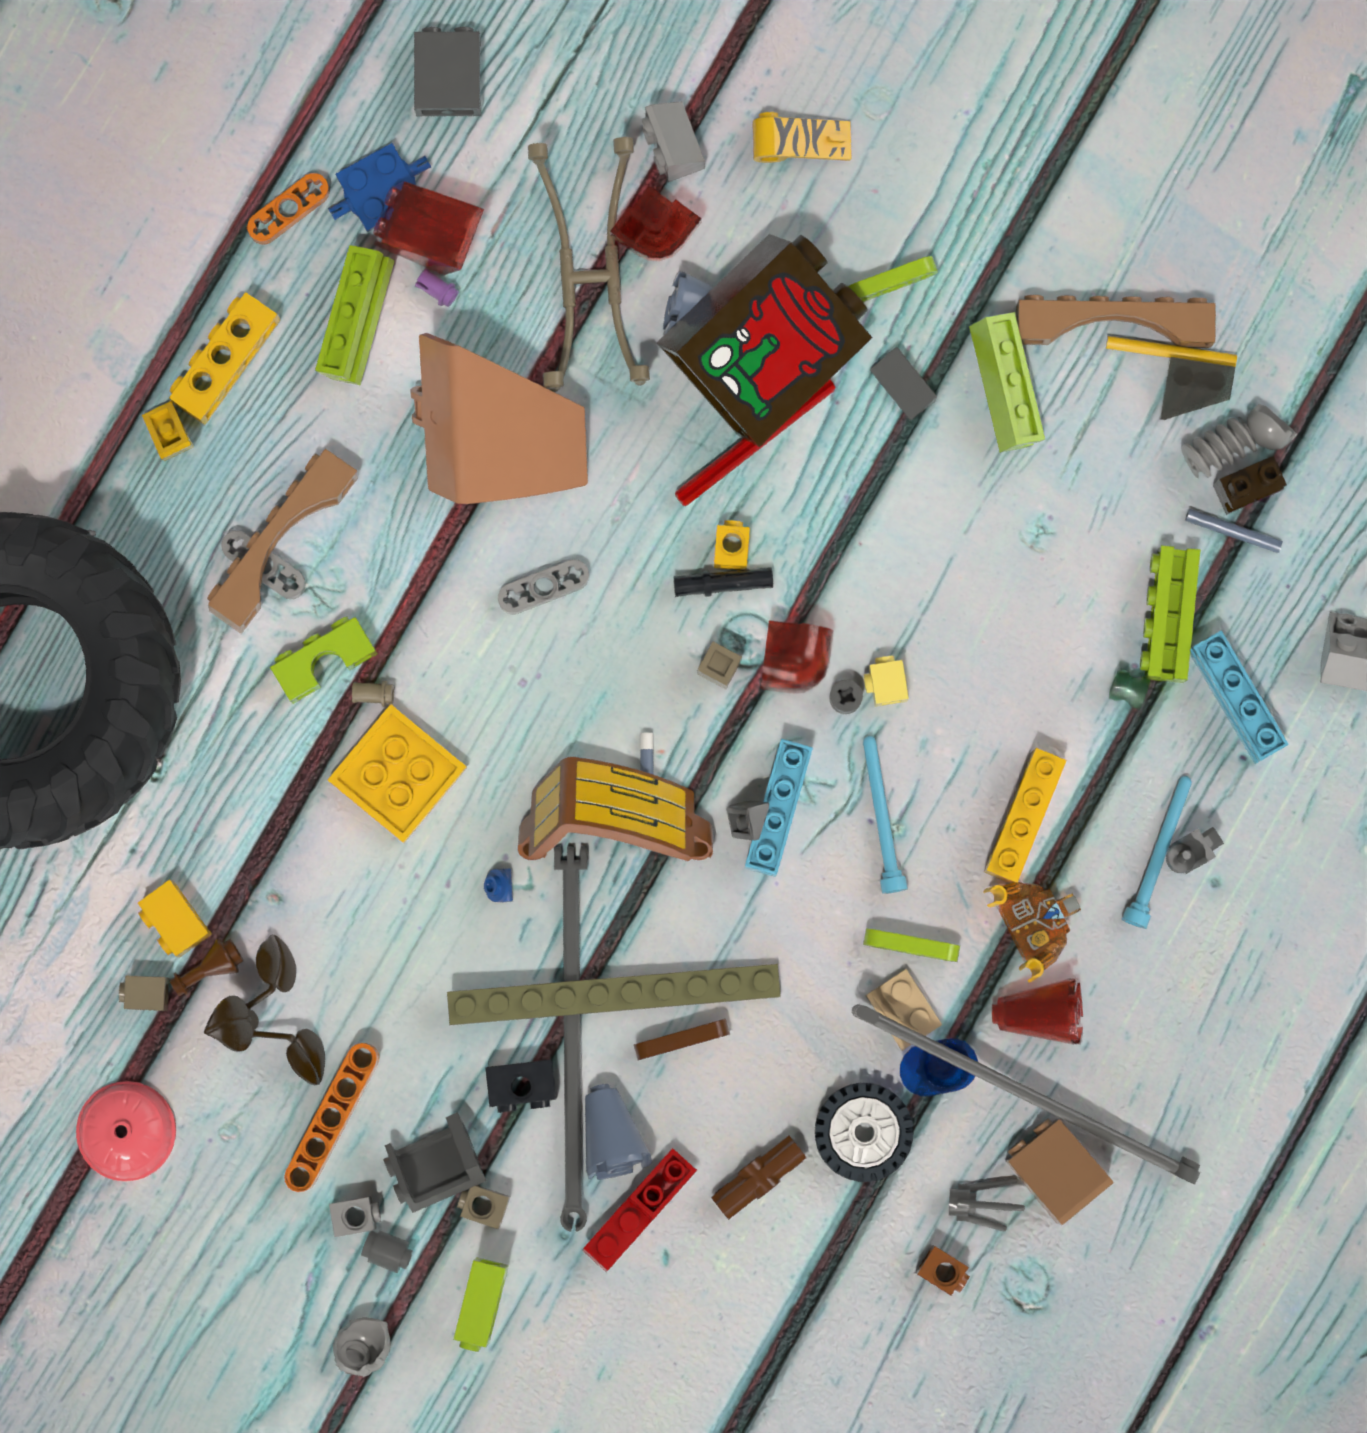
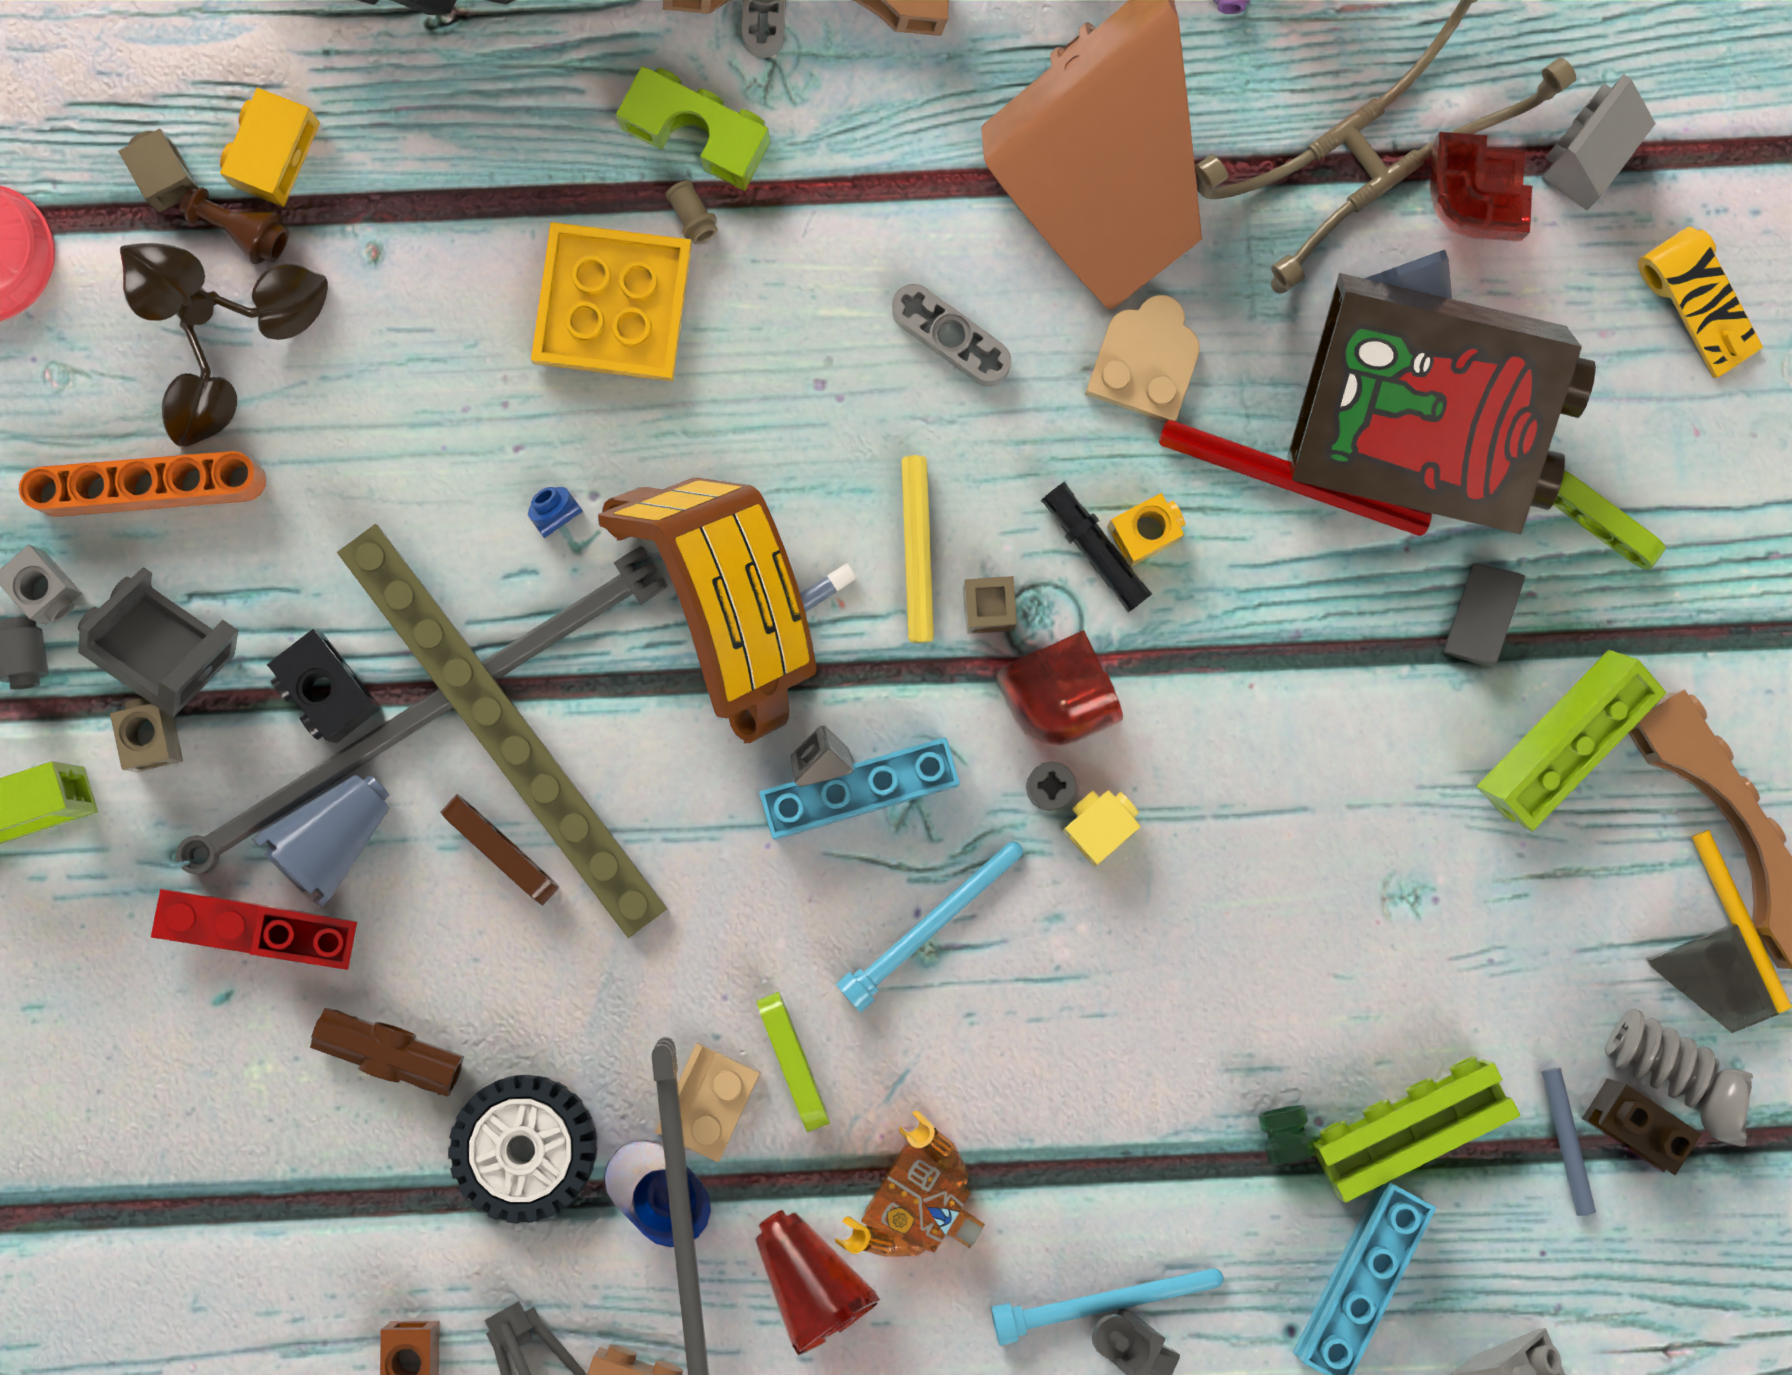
camera: 55 degrees right, 0 degrees up
yellow brick [984,748,1067,885] -> none
none -> light yellow axle [901,455,934,643]
none -> tan plate [1085,295,1200,422]

